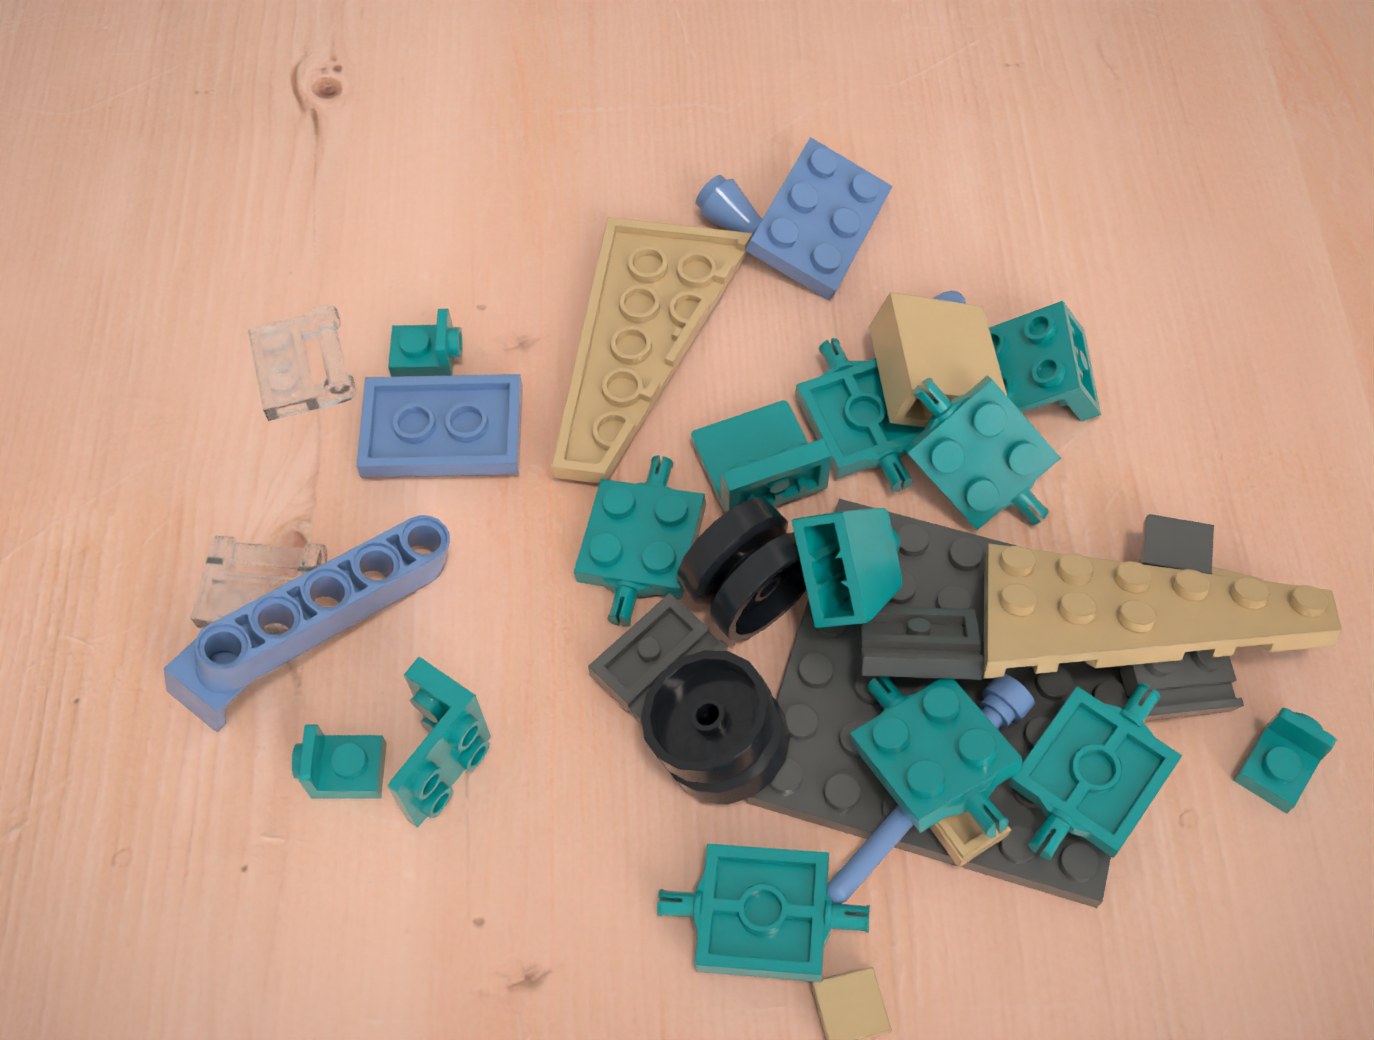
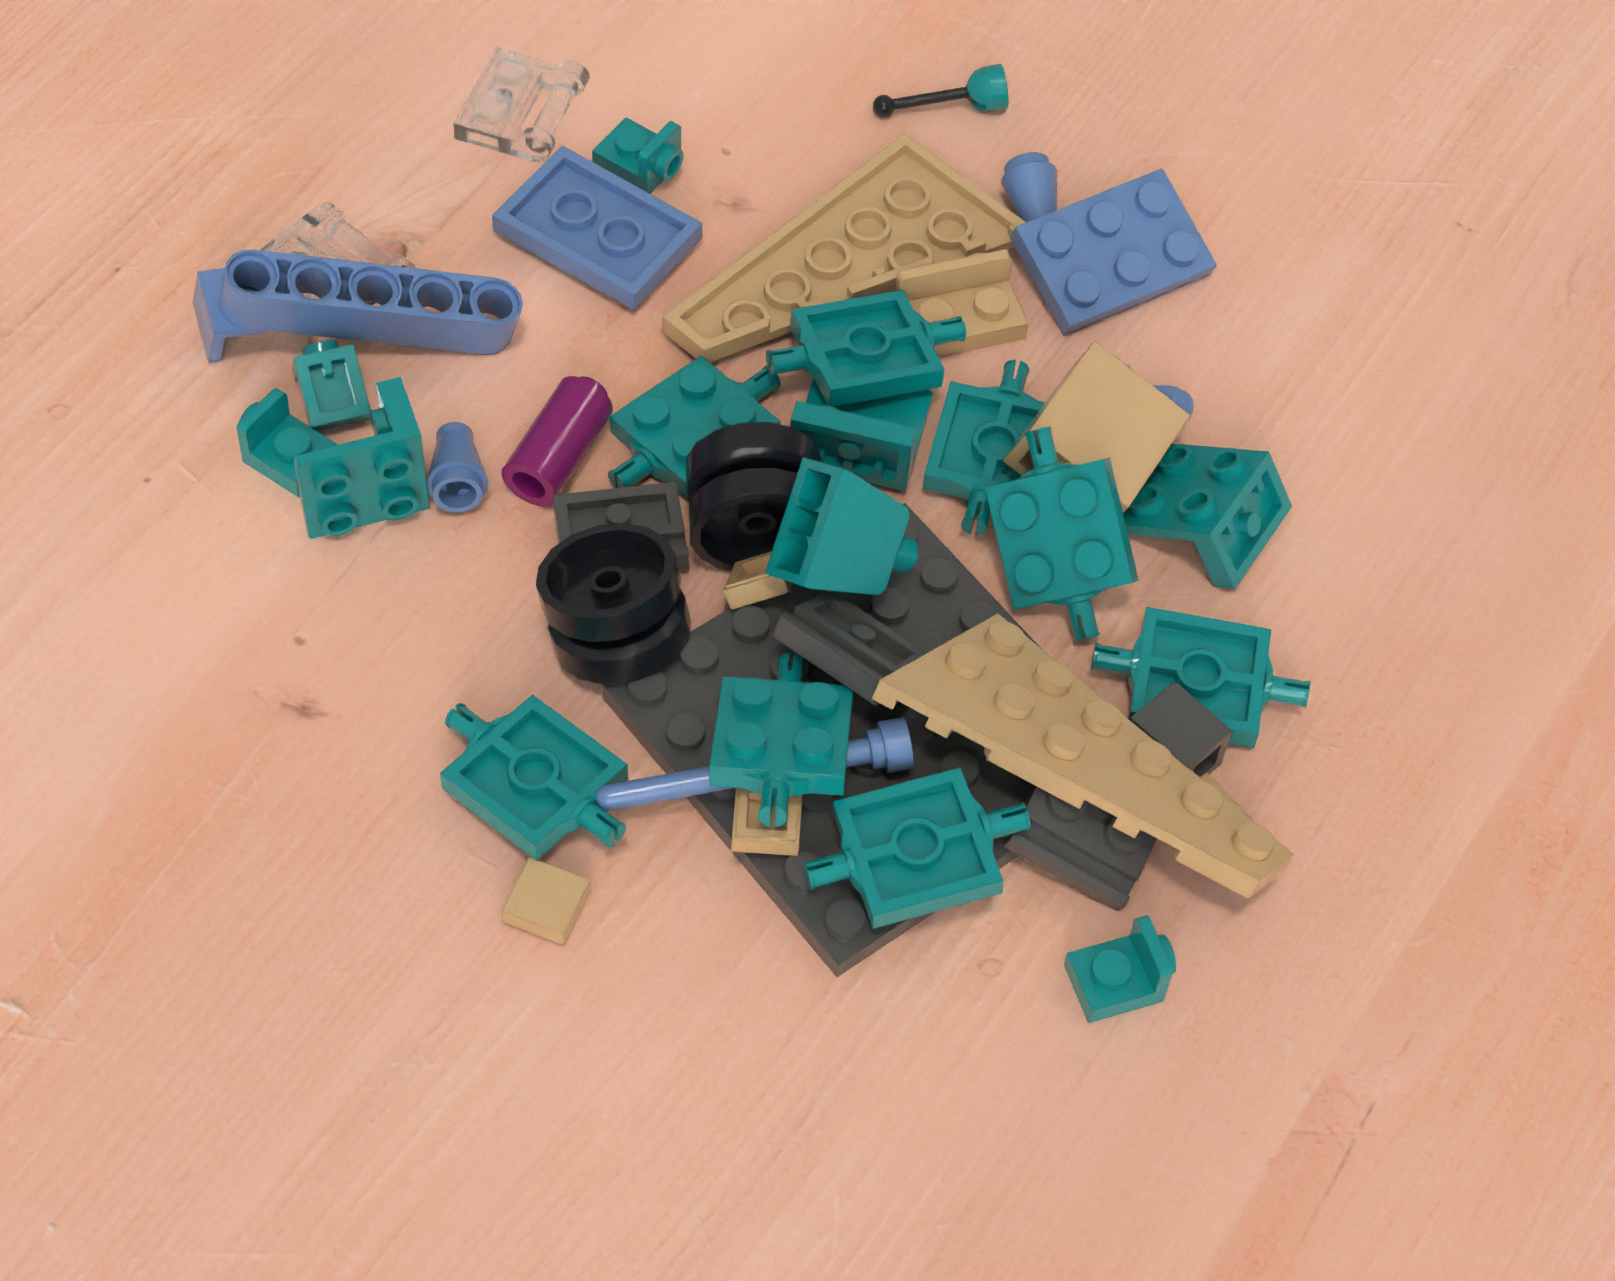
camera: 30 degrees right, 5 degrees down
none -> teal bracket [292,340,371,431]
none -> medium blue cone [426,422,488,513]
none -> magenta brick [501,376,613,507]
none -> tan tile [723,551,793,610]
none -> teal plate [766,290,966,407]
none -> hinge [873,64,1009,117]
none -> tan bracket [895,249,1028,357]
none -> teal plate [1091,607,1311,748]

